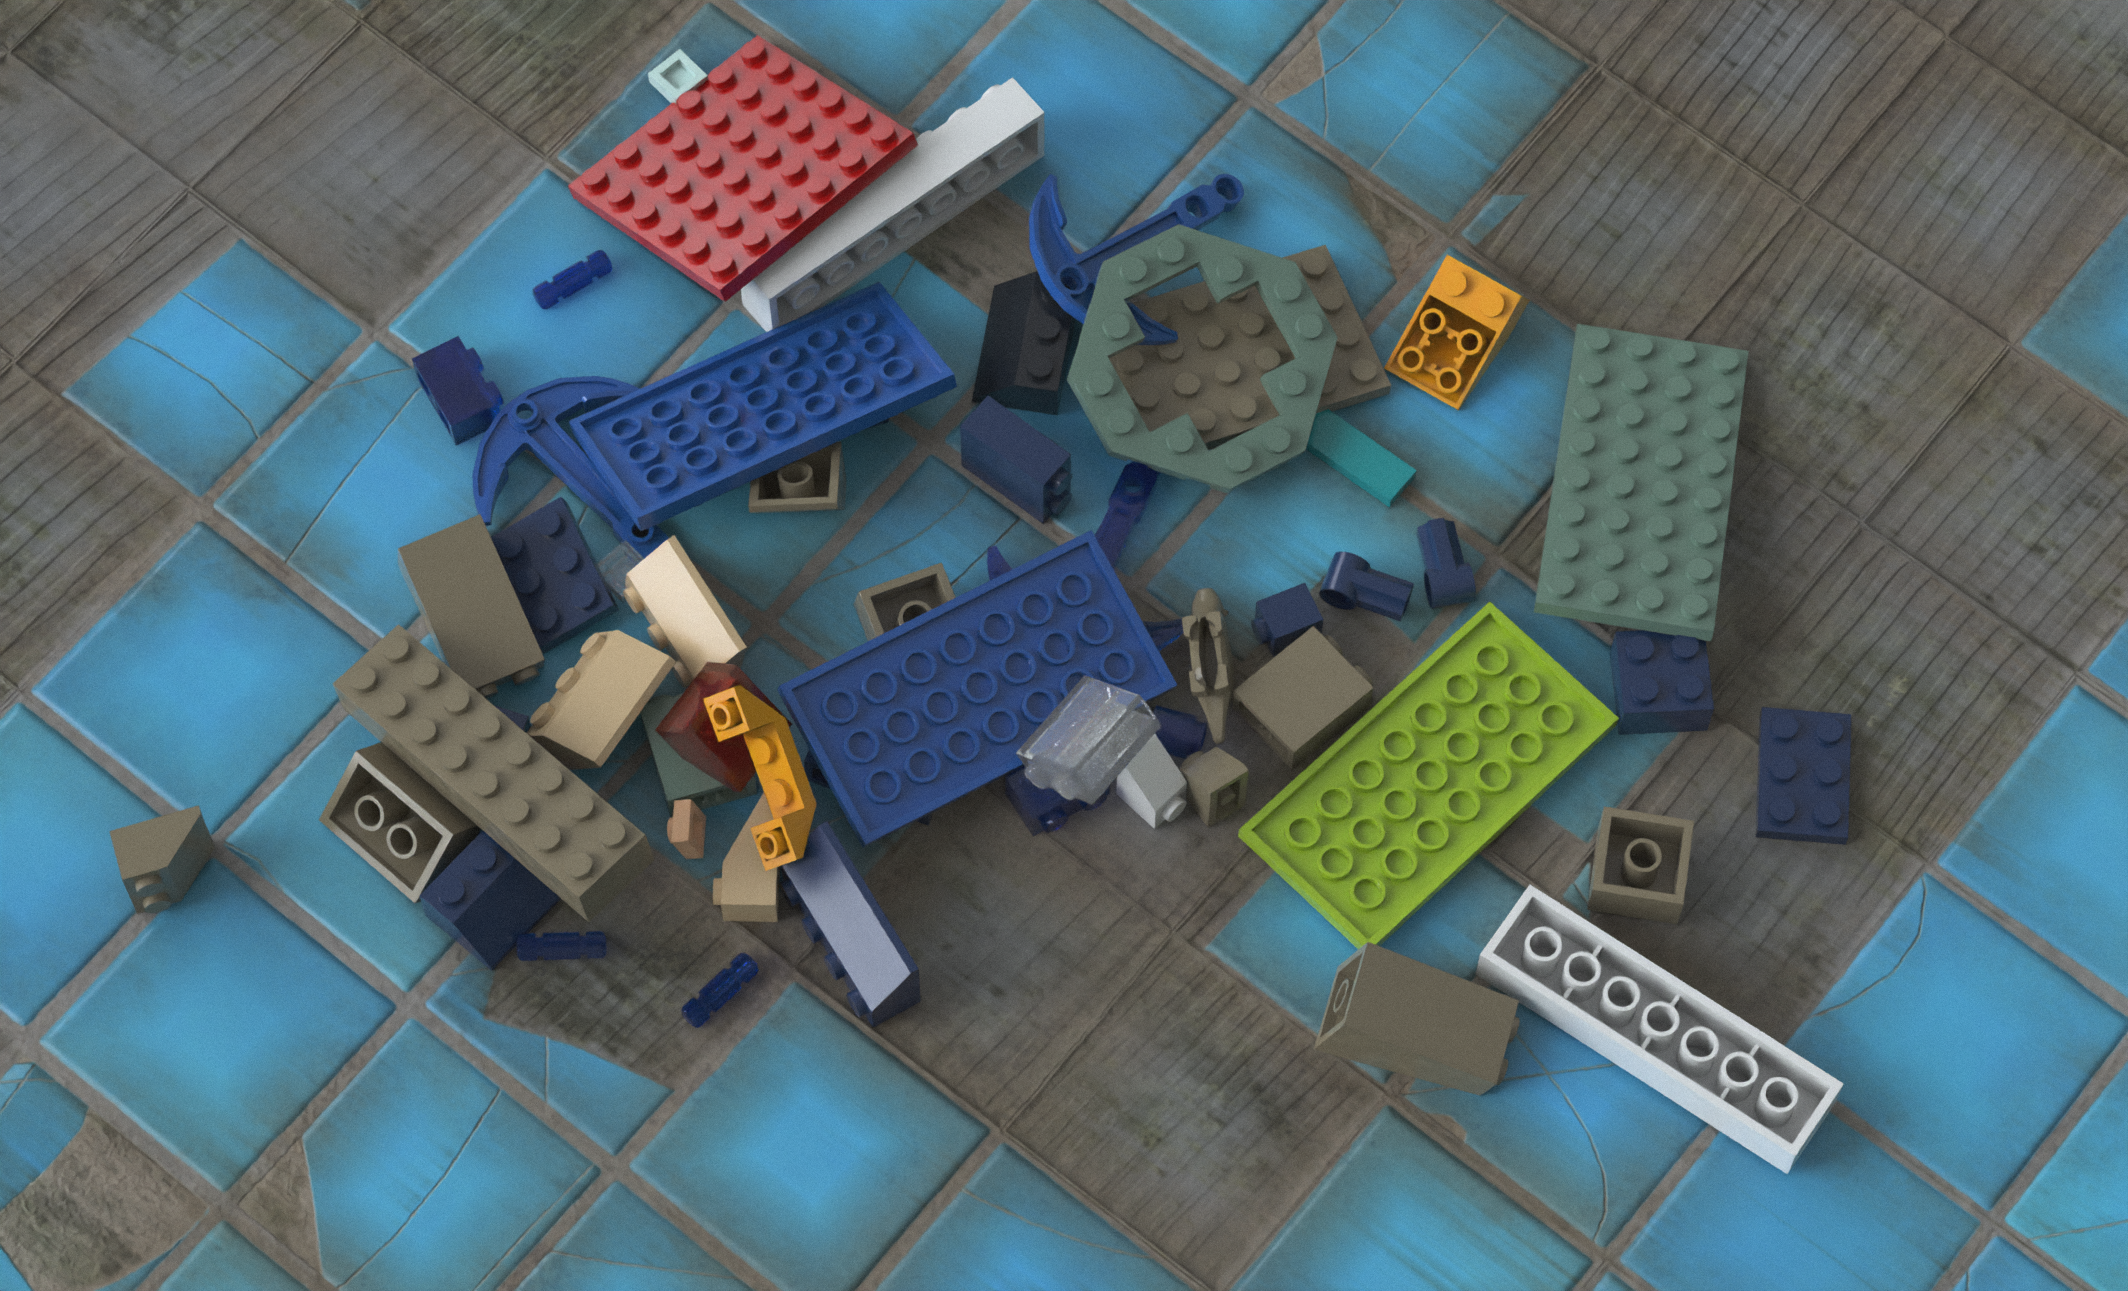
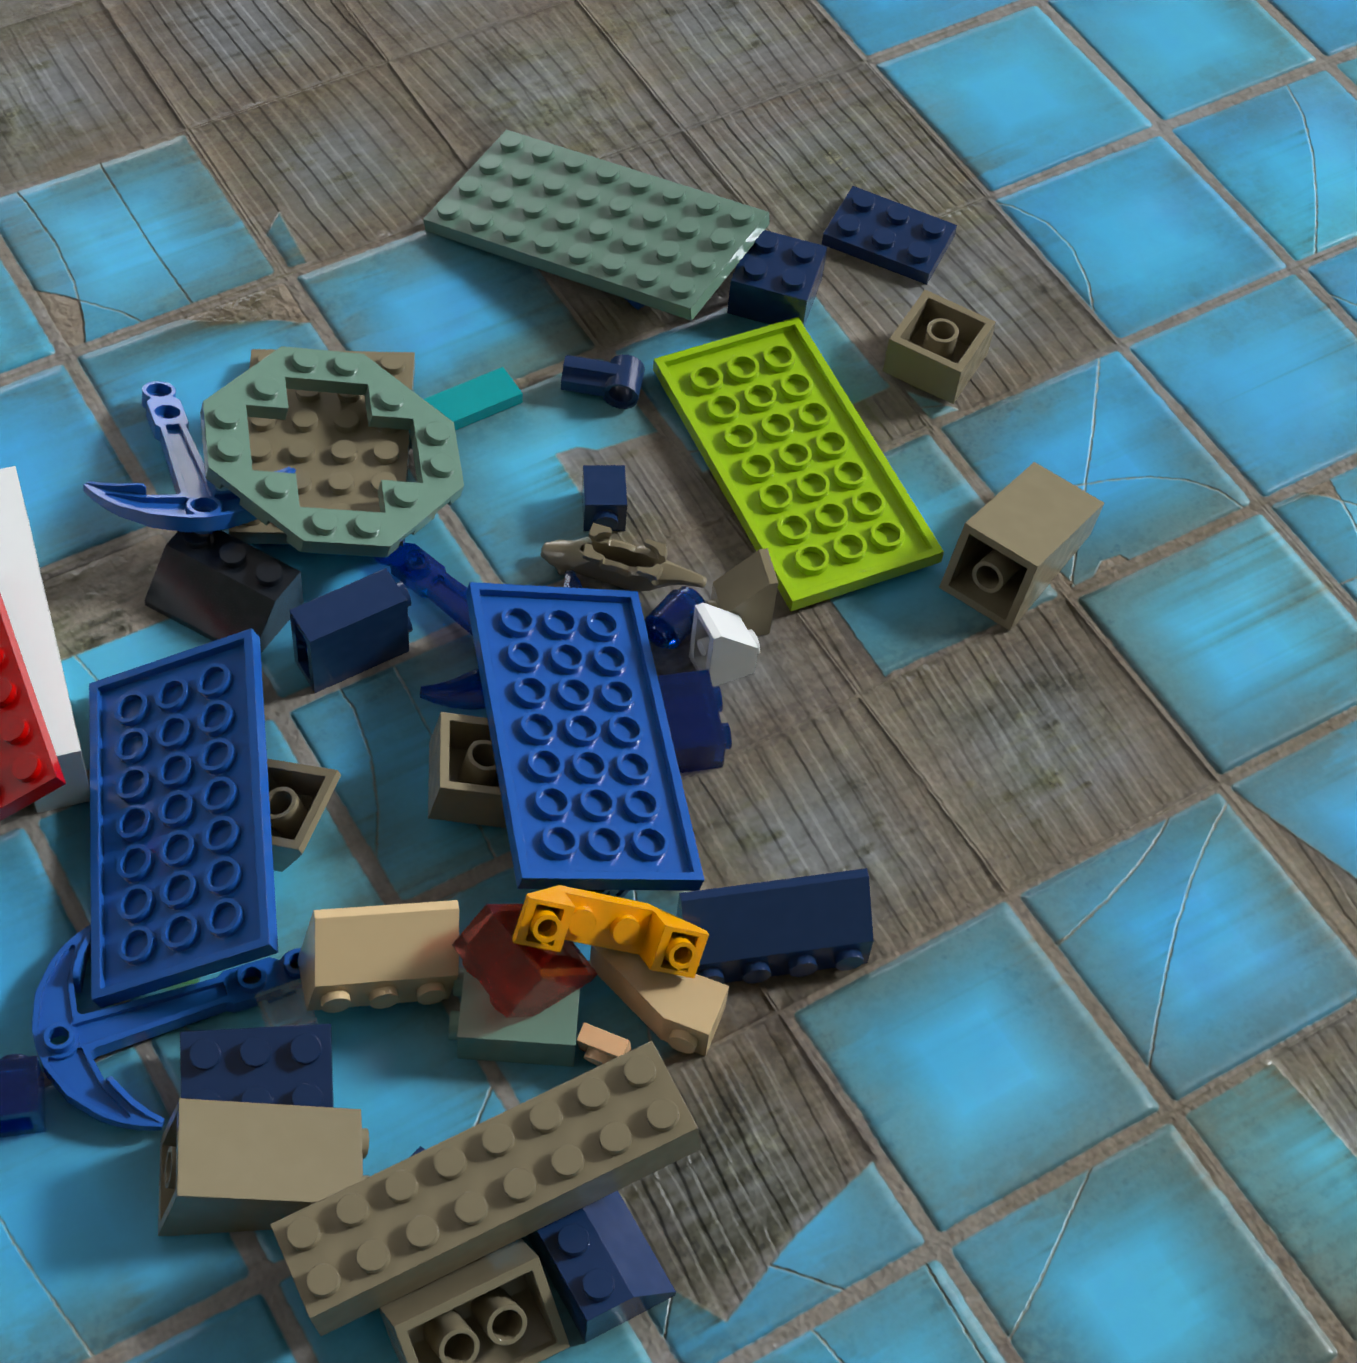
camera: 75 degrees left, 10 degrees down
clear blue axle [517,931,607,961] -> none
tan slope [527,630,676,770] -> none
clear blue axle [681,952,759,1028] -> none
clear brick [1016,675,1162,805] -> none
dark tan brick [1232,626,1374,770] -> none
dark blue piece [1319,552,1414,622] -> none
light orange slope [1384,255,1530,410] -> none
white brick [1476,885,1844,1174] -> none

